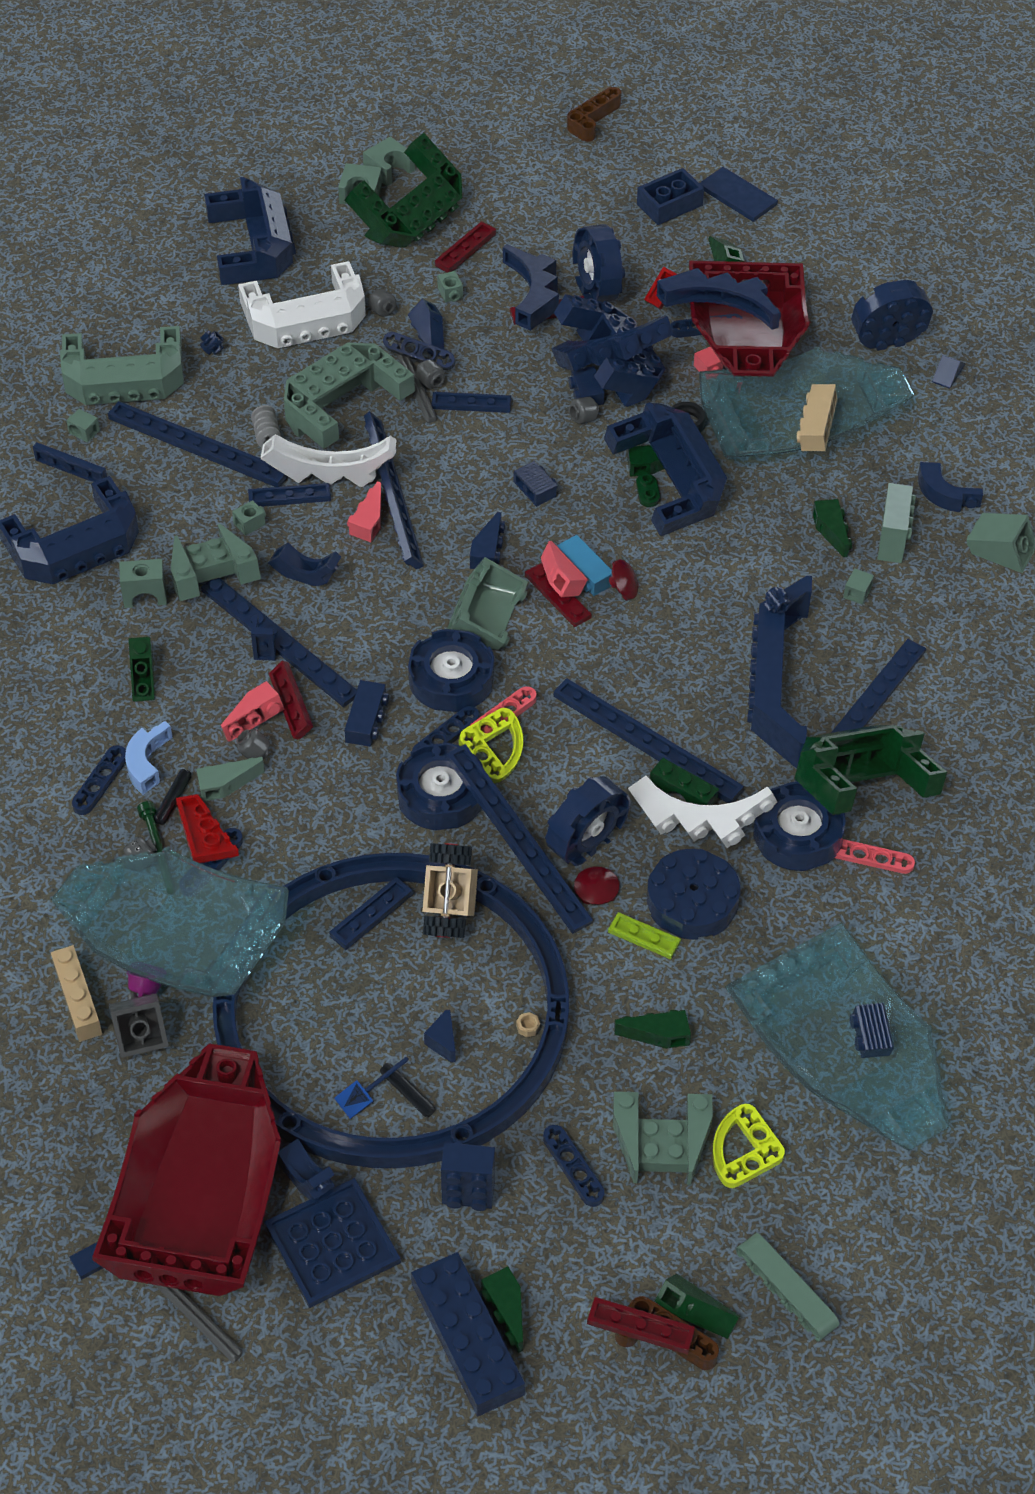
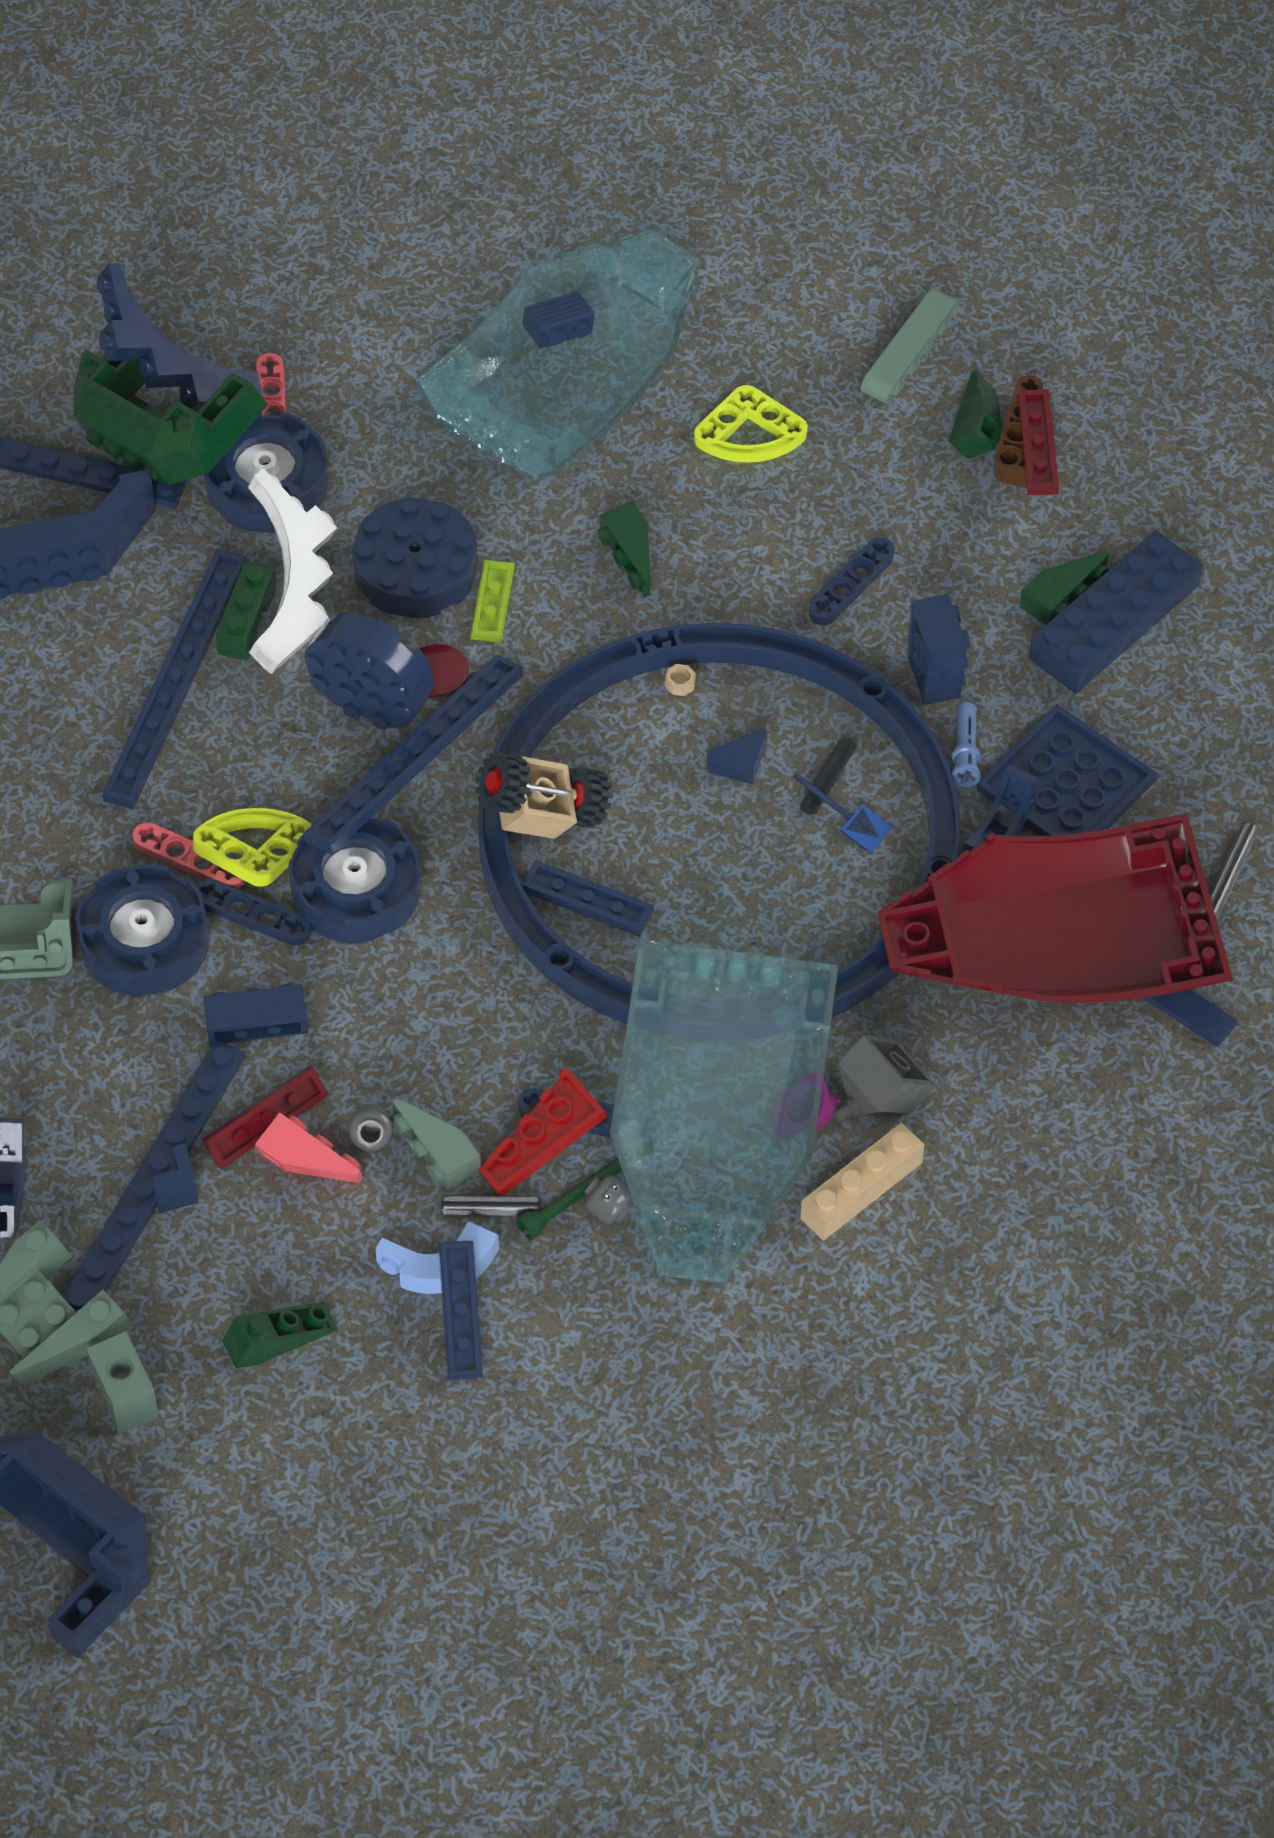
camera: 110 degrees left, 5 degrees up
dark blue beam [72,745,126,815] -> none
sand green wedge [613,1092,713,1185] -> none
none -> dark blue arch [97,263,264,412]
none -> dark blue tile [438,1241,483,1381]
none -> medium blue pin [952,702,981,787]

